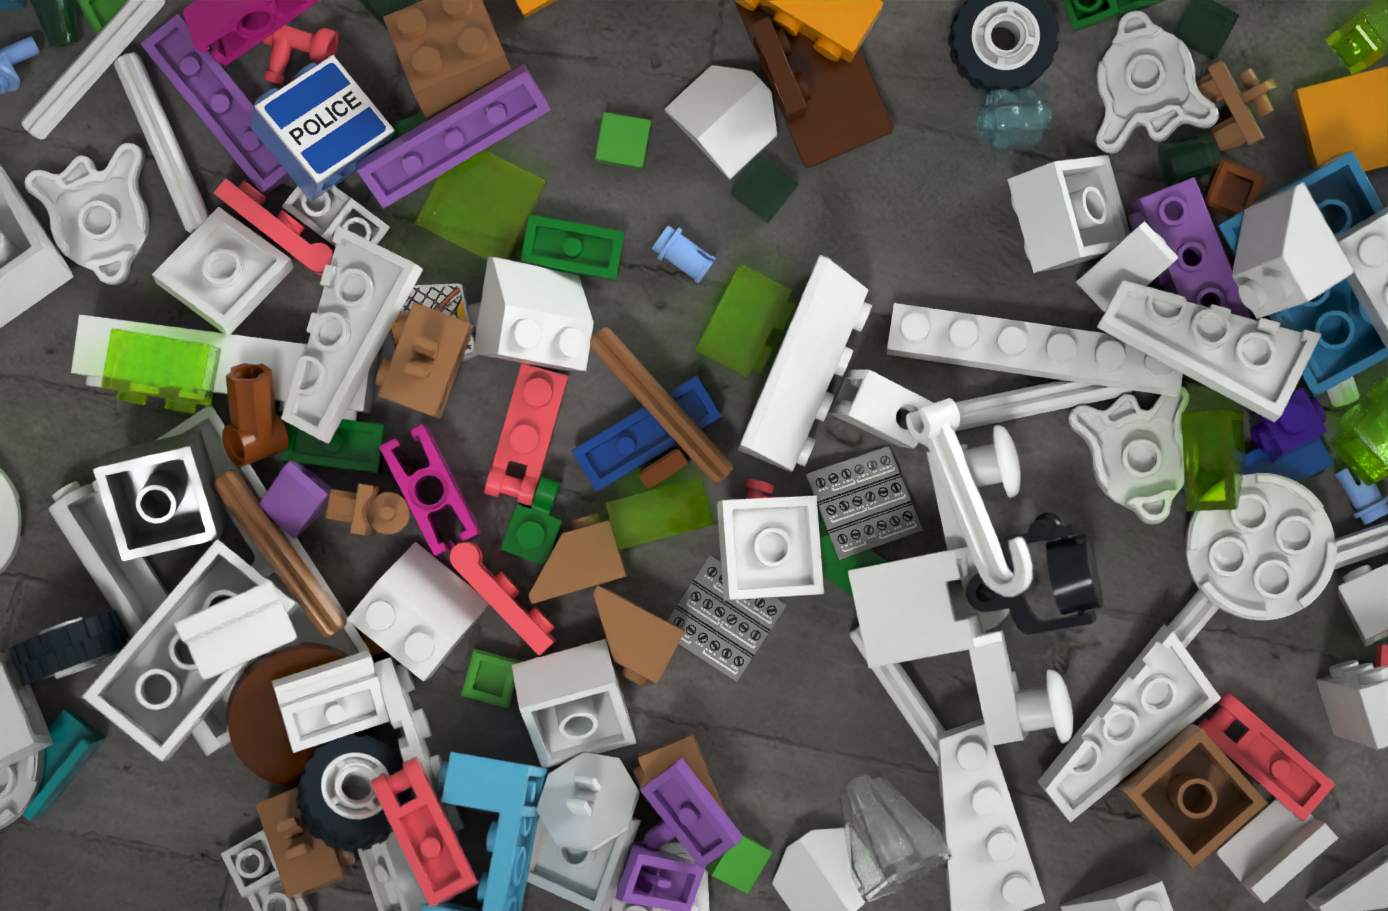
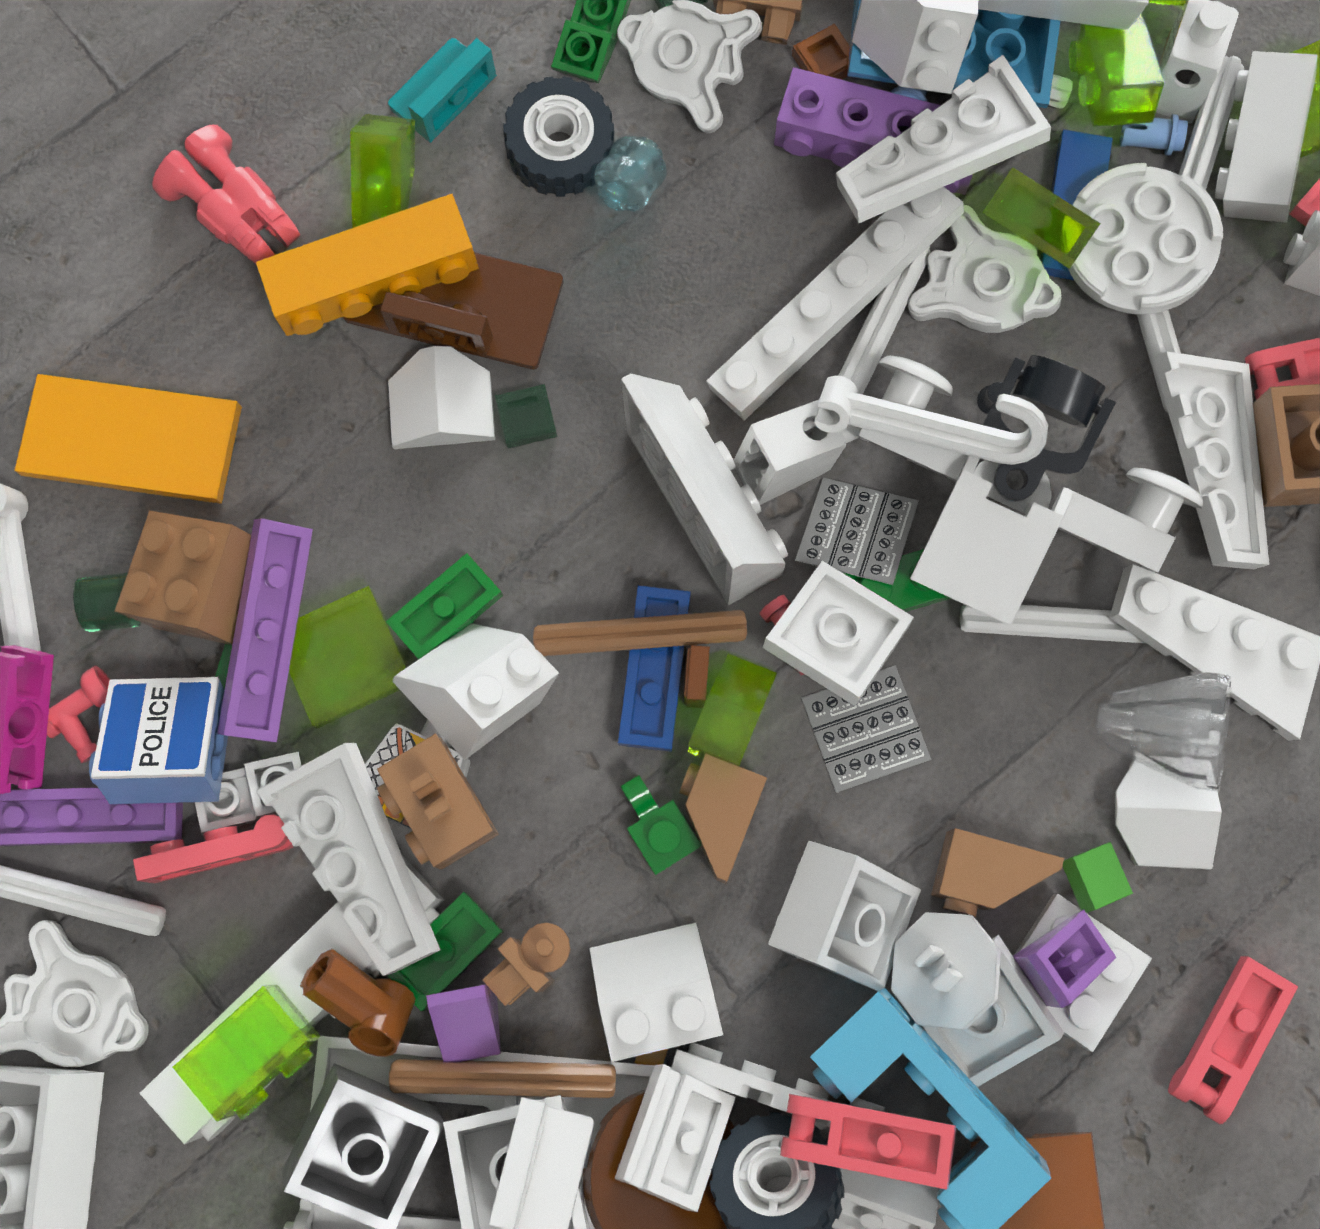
camera: 50 degrees left, 10 degrees down
white plate [152,207,294,336] -> none
dark pink piece [379,424,483,556] -> none
coral plate [450,542,556,656] -> none
bright green tile [461,648,522,708] -> none
coral plate [484,363,569,507] -> none
medium nougat slope [593,584,685,686] -> none
bright green tile [595,112,651,170] -> none
medium lavender plate [640,757,743,869] -> none
light blue pin [652,225,716,283] -> none
clear neon green brick [695,263,795,380] -> none
white slope [1007,155,1130,273] -> none
white slope [1076,221,1178,313] -> none
clear green brick [1158,131,1221,187] -> none
dark purple brick [1248,387,1327,463] -> none

